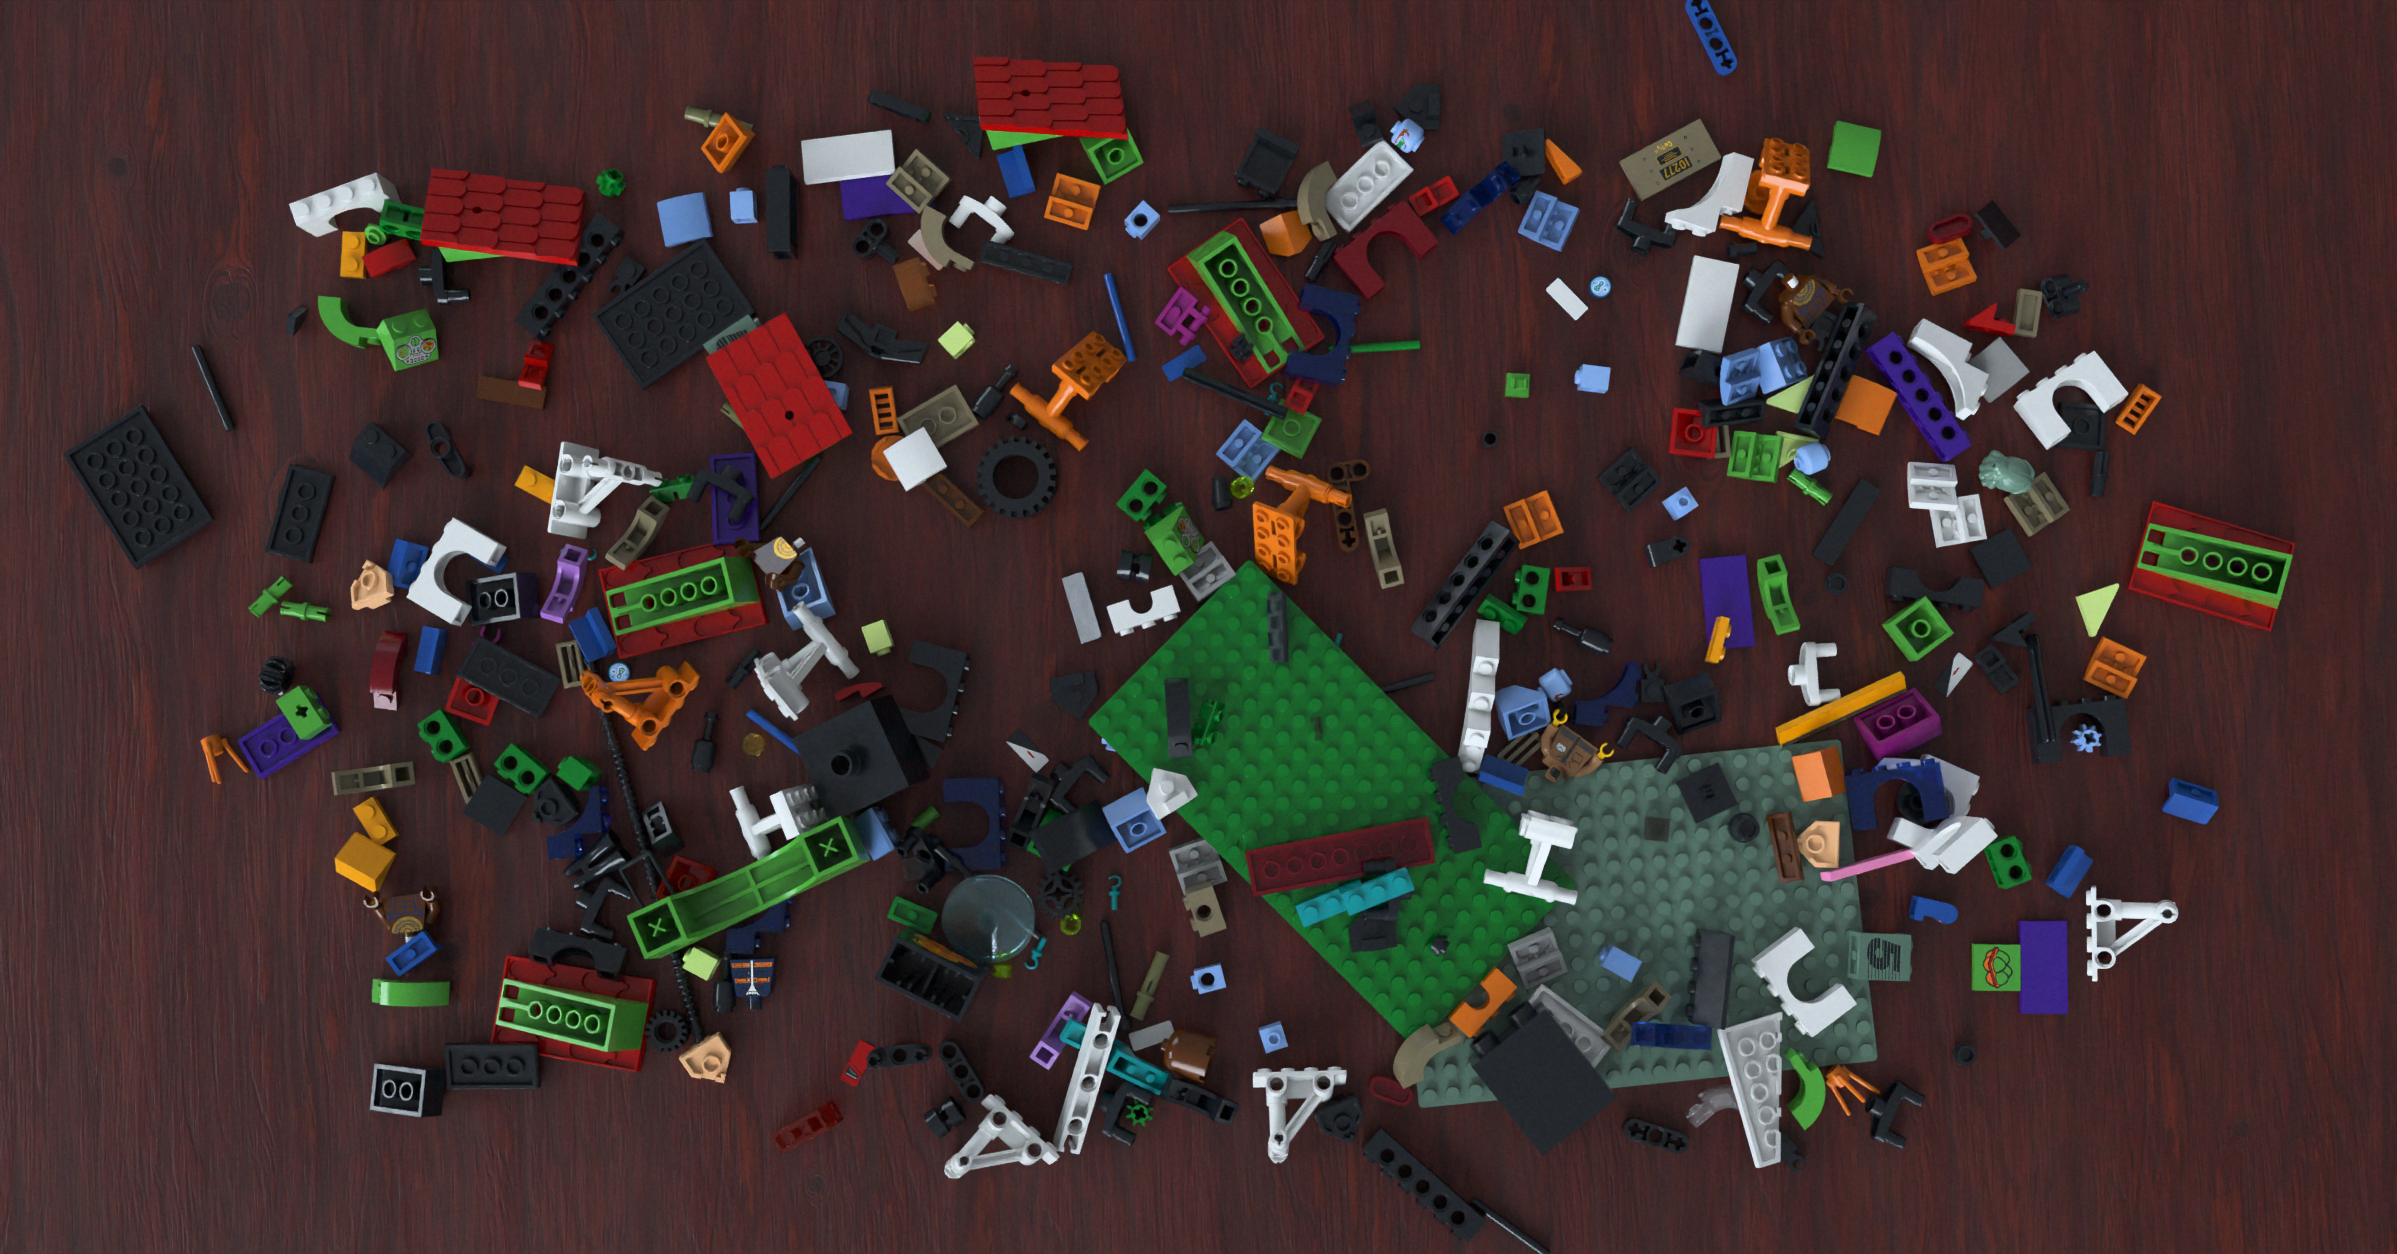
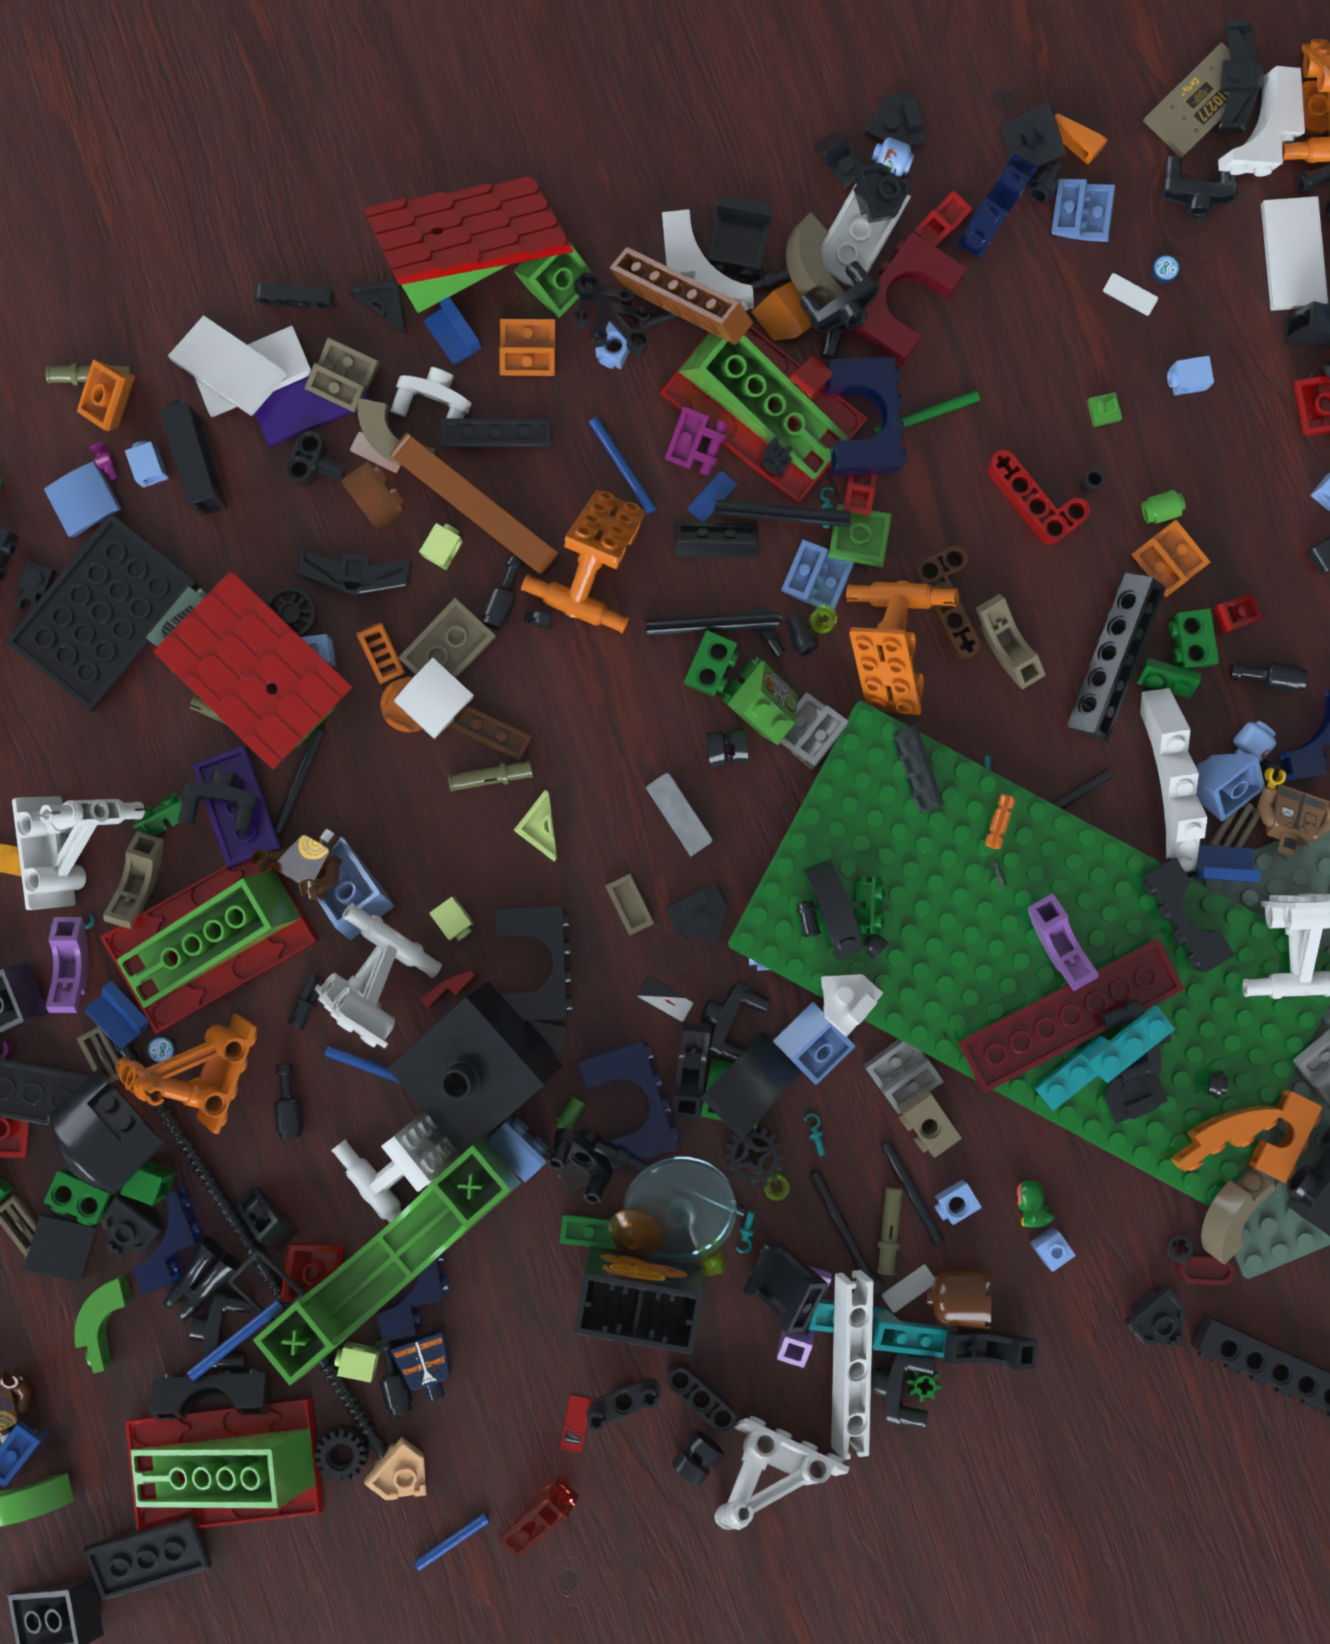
camera: 20 degrees left, 0 degrees up
clear yellow tile [742,733,766,756] -> none
black tyre [976,436,1058,520] -> none
white arch [1107,585,1181,636] -> none
white plate [1253,1067,1347,1164] -> none
black slope [1596,447,1663,513] -> none
none -> black slope [48,1068,166,1194]
none -> bright green arch [74,1273,133,1373]
none -> magenta piece [90,441,118,481]
none -> white tile [168,315,287,416]
none -> blue bar [187,1299,285,1381]
none -> dark orange beam [389,432,559,575]
none -> blue piece [414,1512,490,1571]
none -> olive pin [448,760,534,792]
none -> yellowish green tile [514,790,557,862]
none -> black plant [573,273,650,356]
none -> dark tan tile [605,874,654,936]
none -> clear orange dish [608,1209,663,1256]
none -> dark orange brick [610,247,753,345]
none -> black axle [645,612,782,635]
none -> white arch [662,209,754,311]
none -> black slope [675,522,758,558]
none -> black panel [743,1244,828,1333]
none -> black plate [747,606,785,658]
none -> red slope [790,356,833,402]
none -> black pin [795,900,821,937]
none -> black connector [799,261,880,333]
none -> black plate [853,163,914,223]
none -> black hinge [865,934,889,959]
none -> black bar [880,1140,944,1245]
none -> orange axle [985,794,1016,849]
none -> red beam [987,450,1090,545]
none -> green animal [1017,1180,1055,1227]
none -> medium lavender arch [1028,893,1099,991]
none -> bright green brick [1141,490,1185,524]
none -> black bush [1167,1235,1194,1264]
none -> orange slope [1171,1106,1284,1172]
none -> black plate [1217,20,1264,133]

